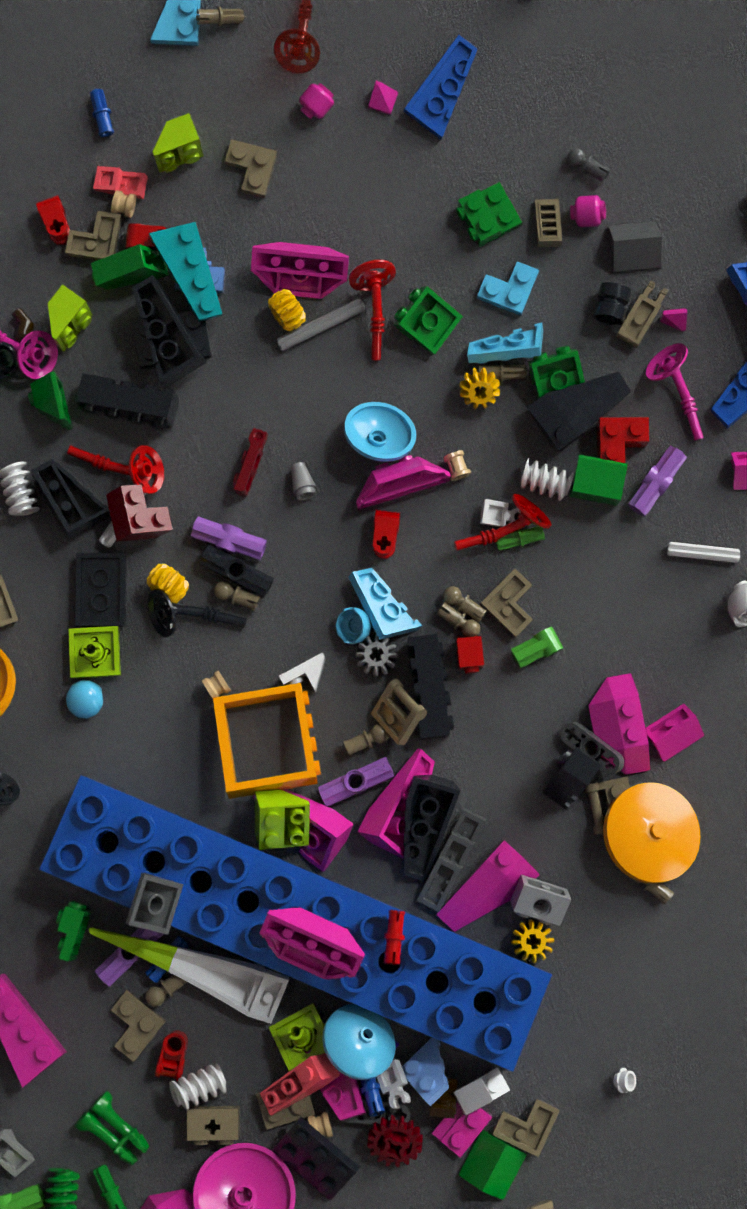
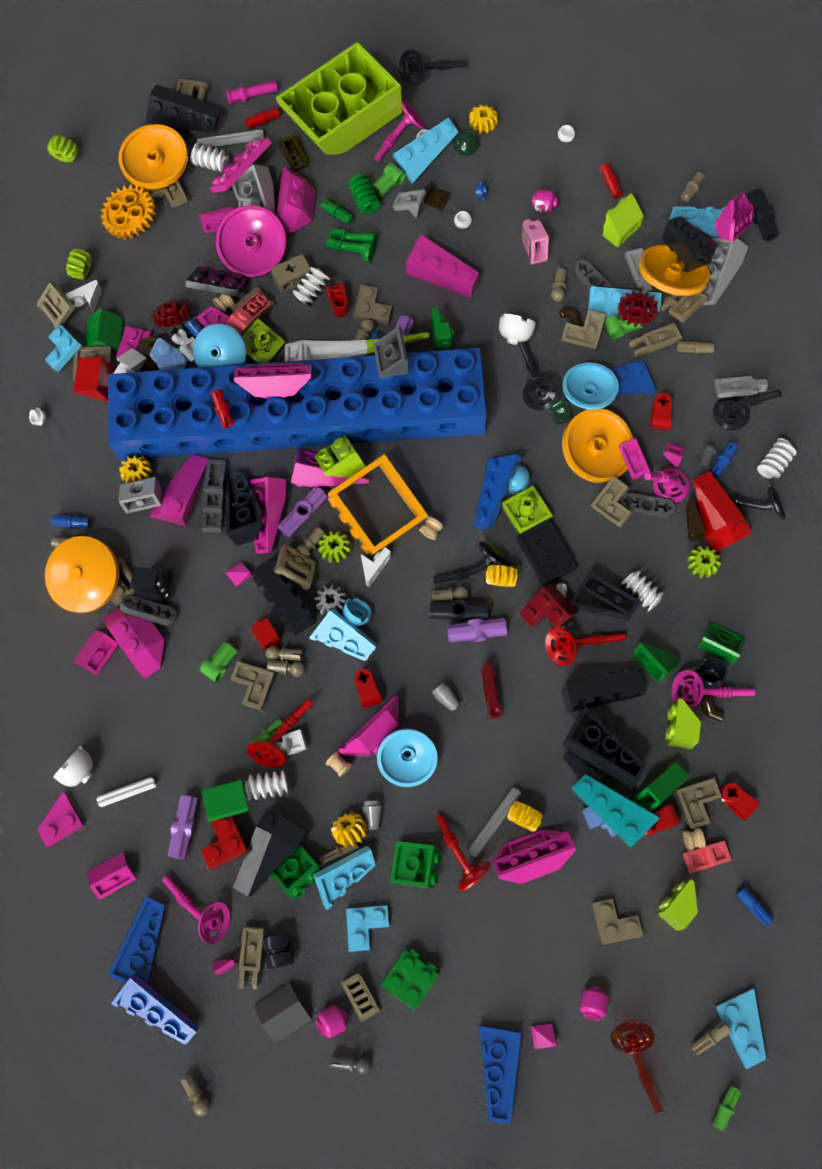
camera: 155 degrees right, 10 degrees down
none -> medium azure plate [45,324,82,372]
none -> blue axle [51,514,90,529]
none -> red slope [73,357,114,402]
none -> dark pink slope [226,562,252,587]
none -> lime gear [319,531,351,563]
none -> light grey cone [362,800,382,830]
none -> blue wing [473,454,522,530]

